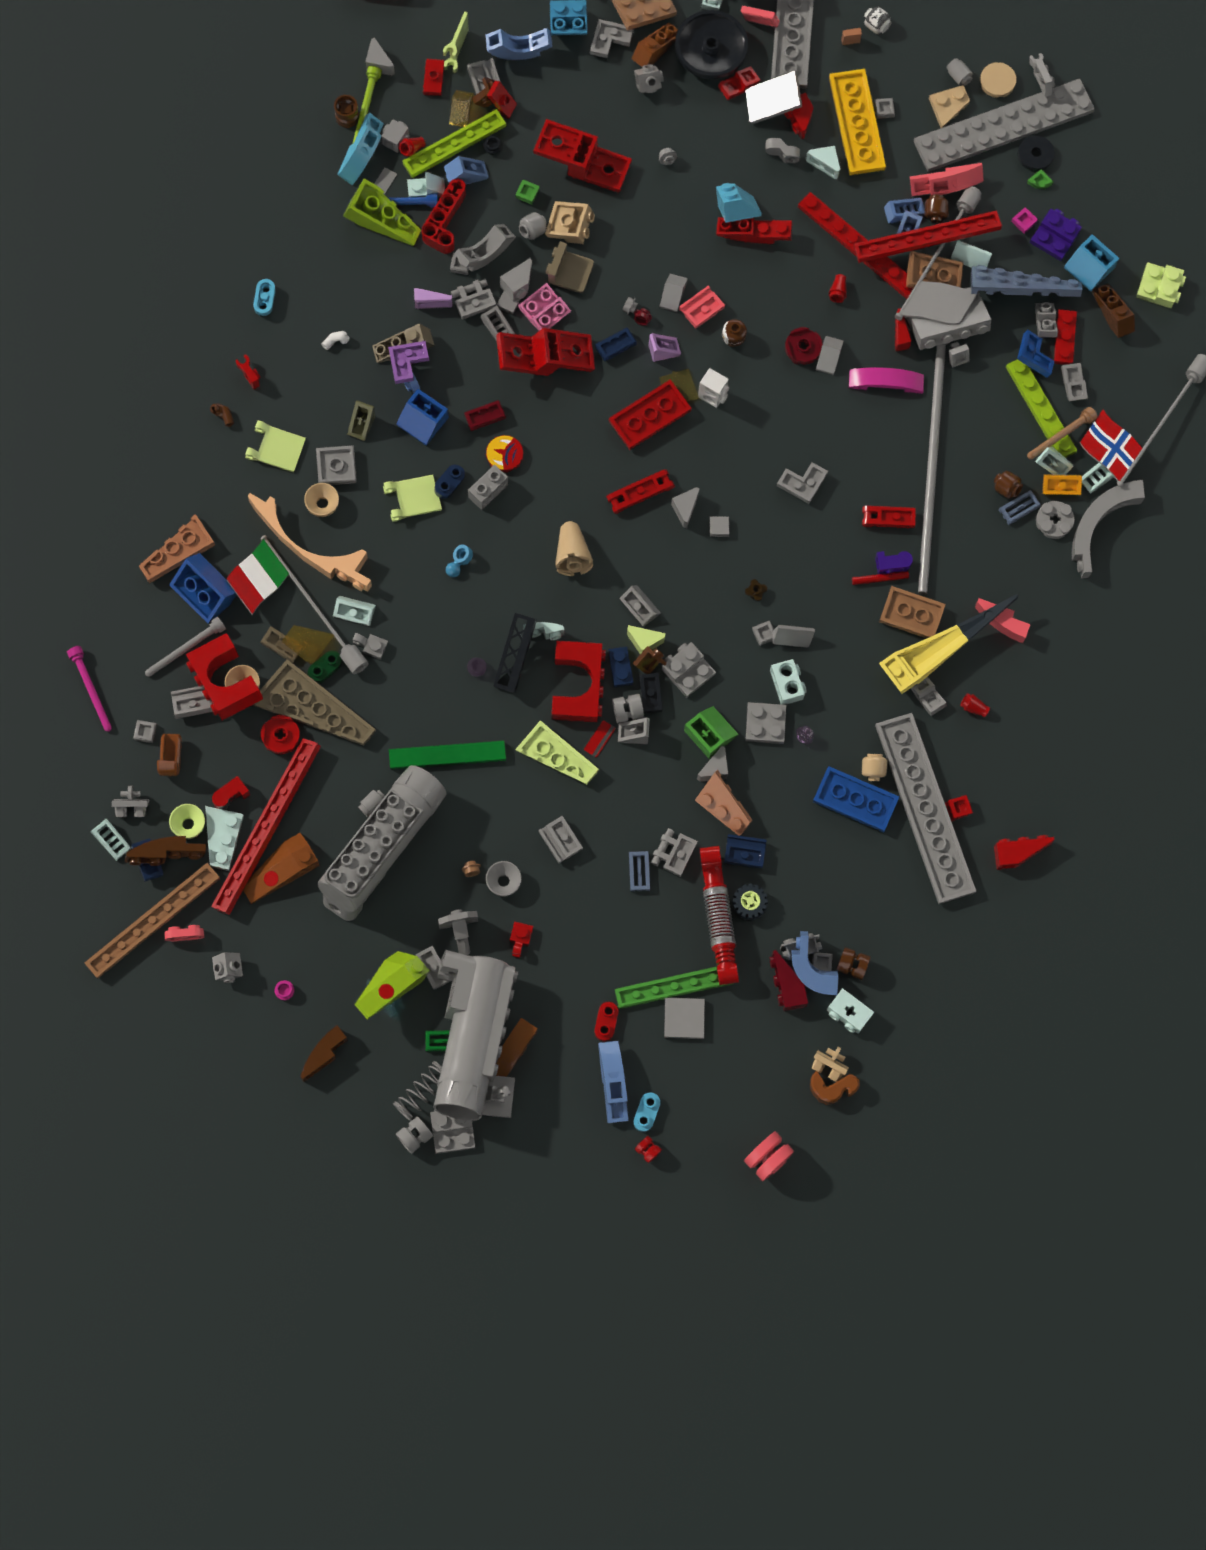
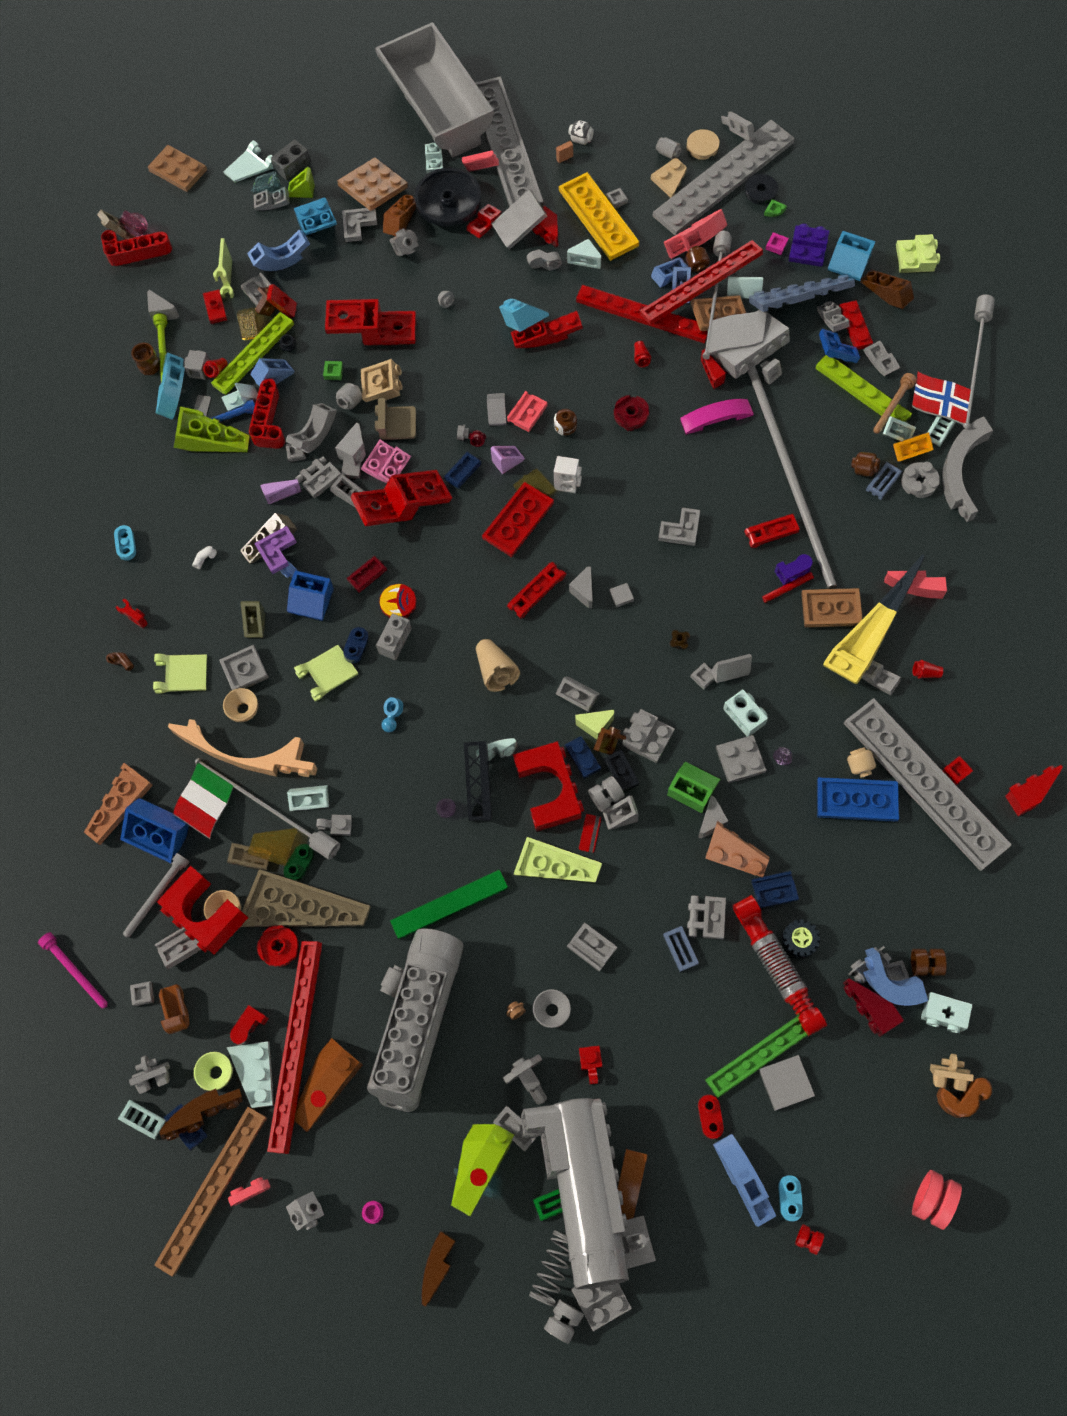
camera: 10 degrees left, 5 degrees down
light grey slope [816,336,844,375] -> none

